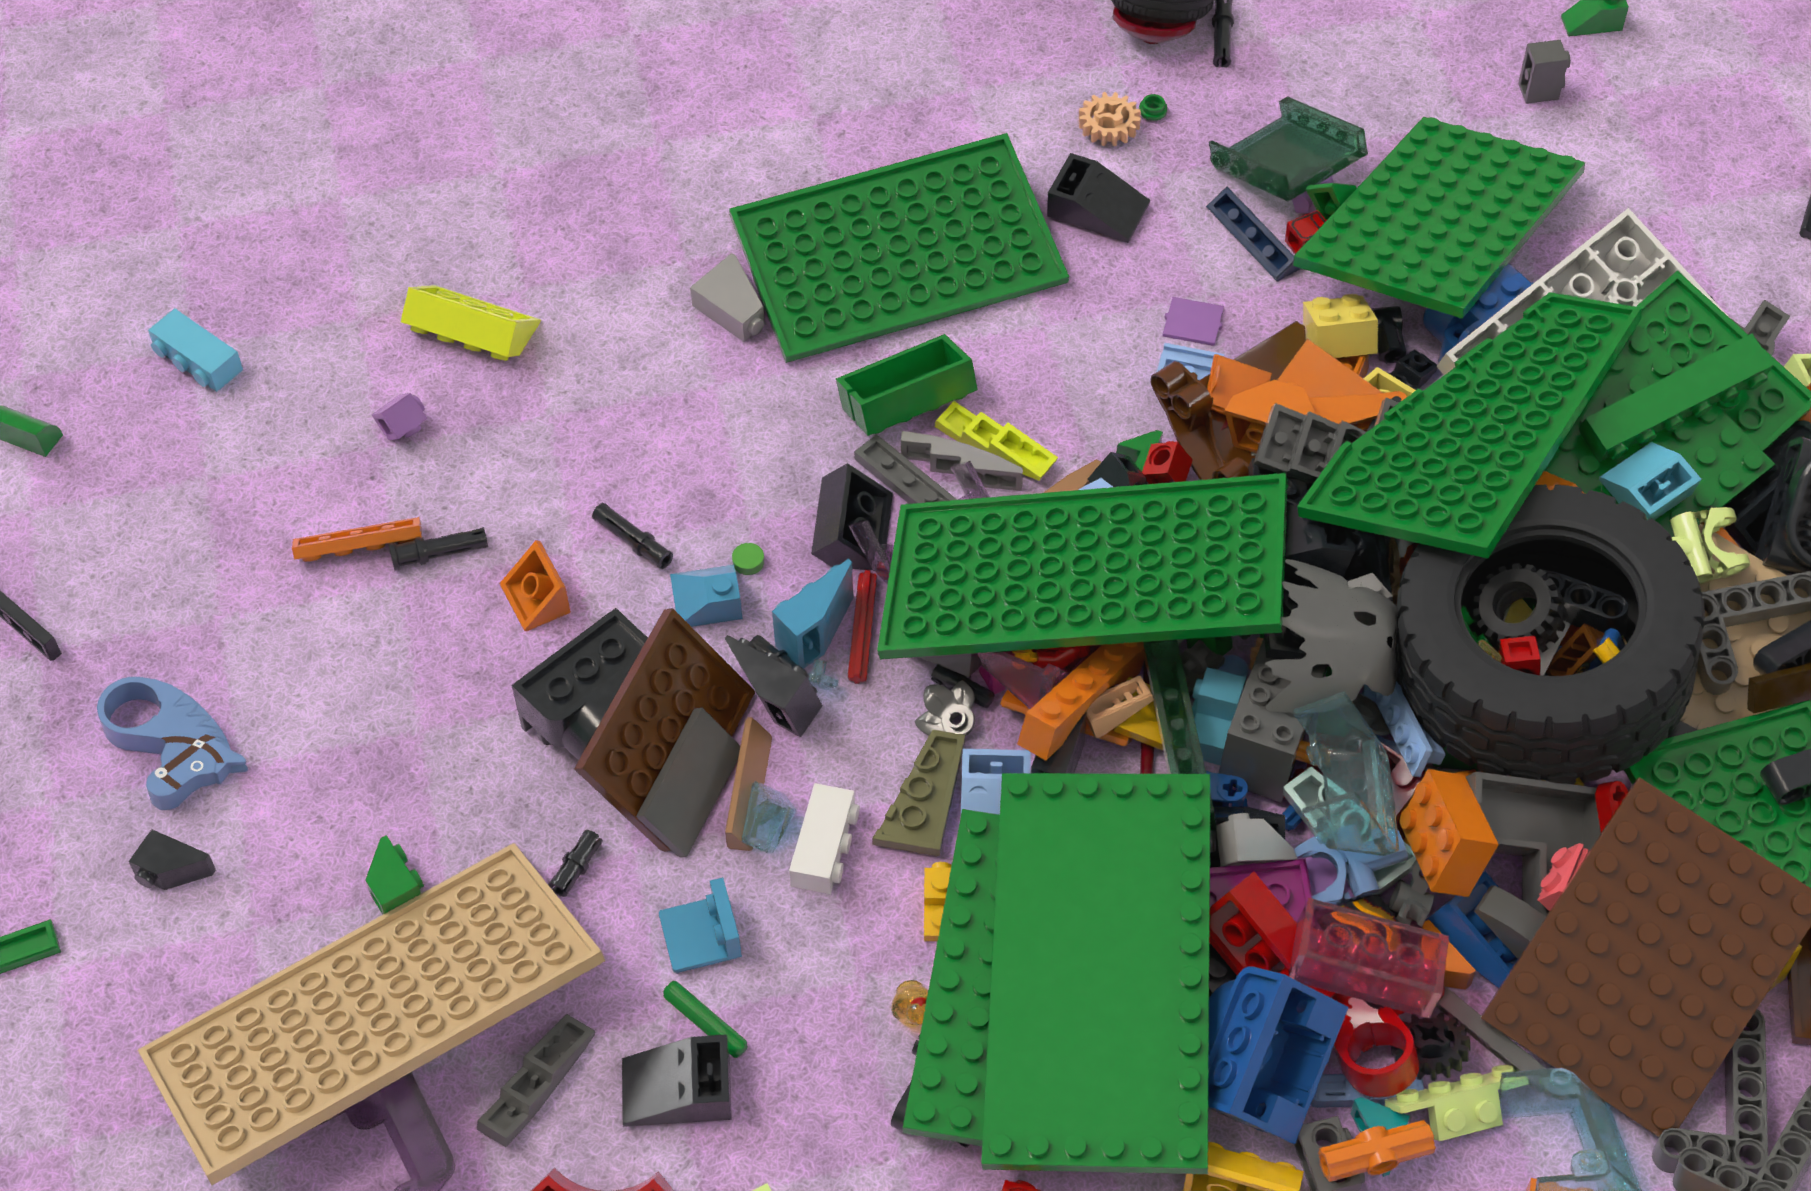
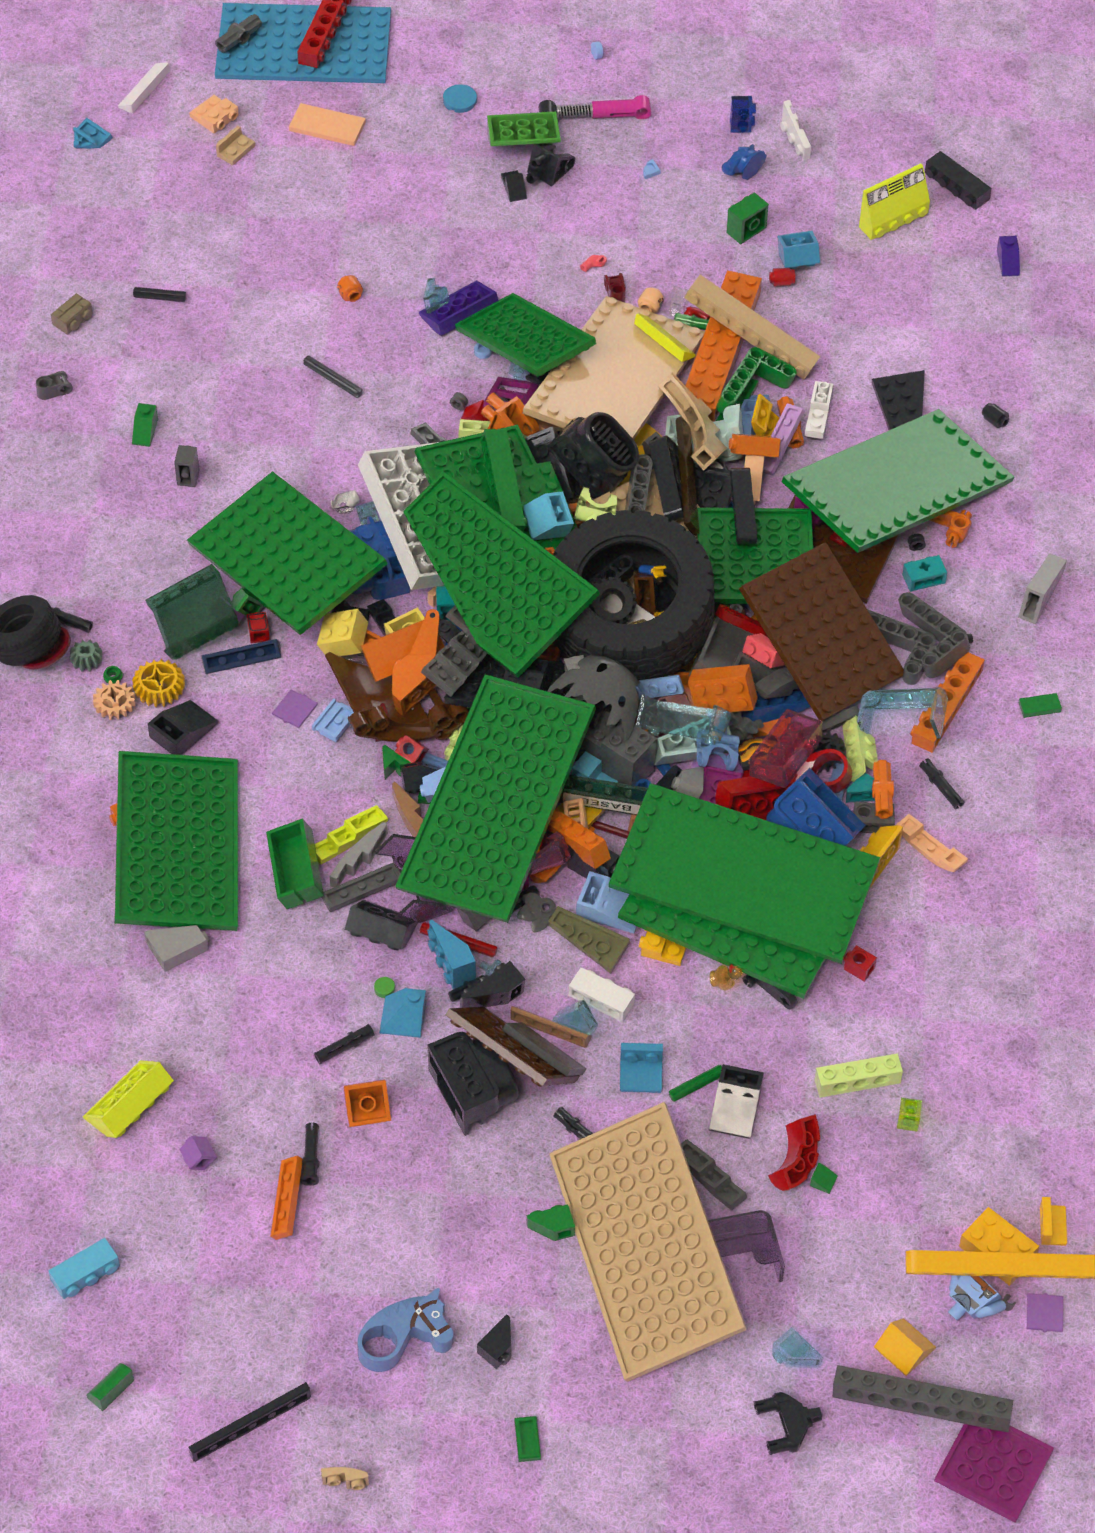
camera: 75 degrees left, 0 degrees up
orange piece [1207,354,1272,415] -> none
red brick [1500,636,1541,675] -> none
none -> sand green gear [69,639,103,672]
none -> yellow gear [132,658,185,707]

